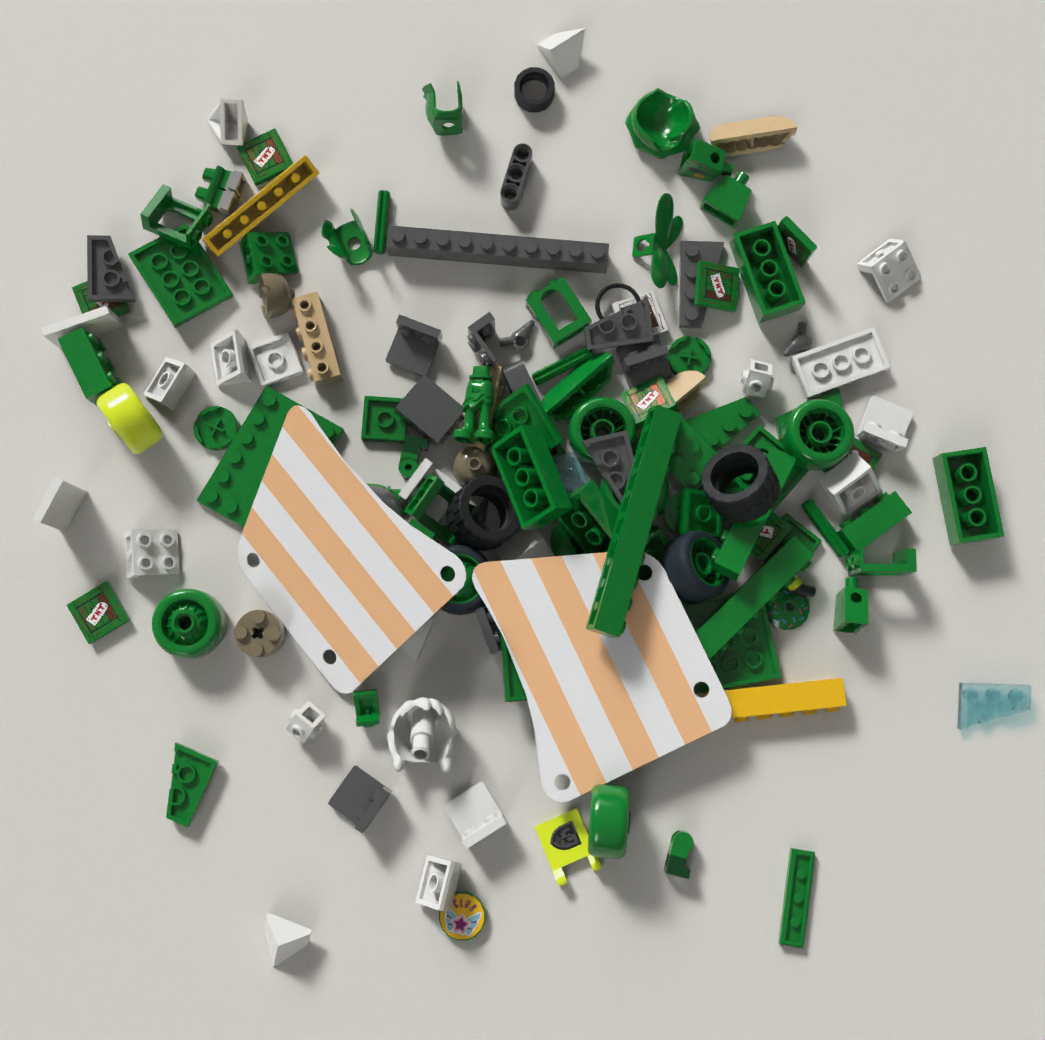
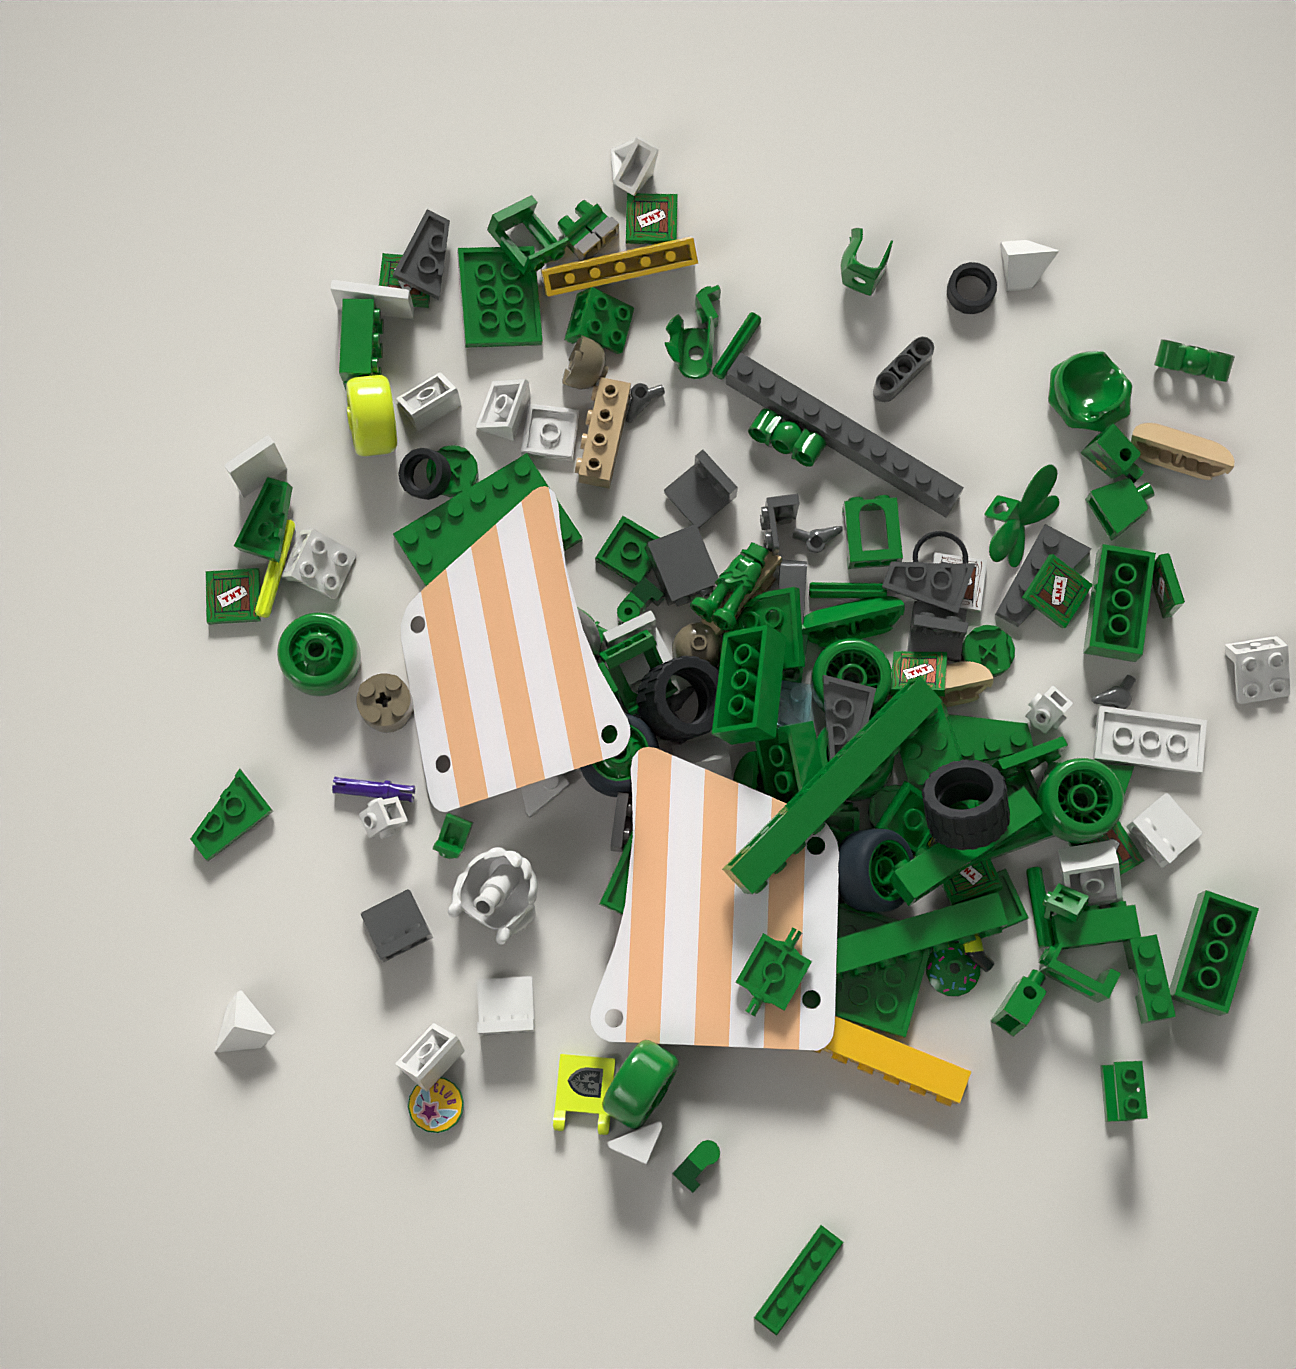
camera: 30 degrees right, 5 degrees down
clear light blue wing [957,682,1032,730] -> none
none -> green wing [234,477,293,563]
none -> neon yellow axle [255,519,295,618]
none -> dark purple pin [332,776,416,803]
none -> black tyre [398,448,451,500]
none -> white slope [607,1121,662,1165]
none -> dark grey animal [626,383,665,423]
none -> green bracket [695,285,721,329]
none -> green plate [735,927,812,1017]
none -> green piece [748,408,826,467]
none -> green wing [992,736,1068,780]
none -> green bracket [1043,883,1089,922]
none -> green panel [1100,1061,1148,1122]
none -> green arch [1123,934,1176,1024]
none -> green piece [1154,339,1235,382]

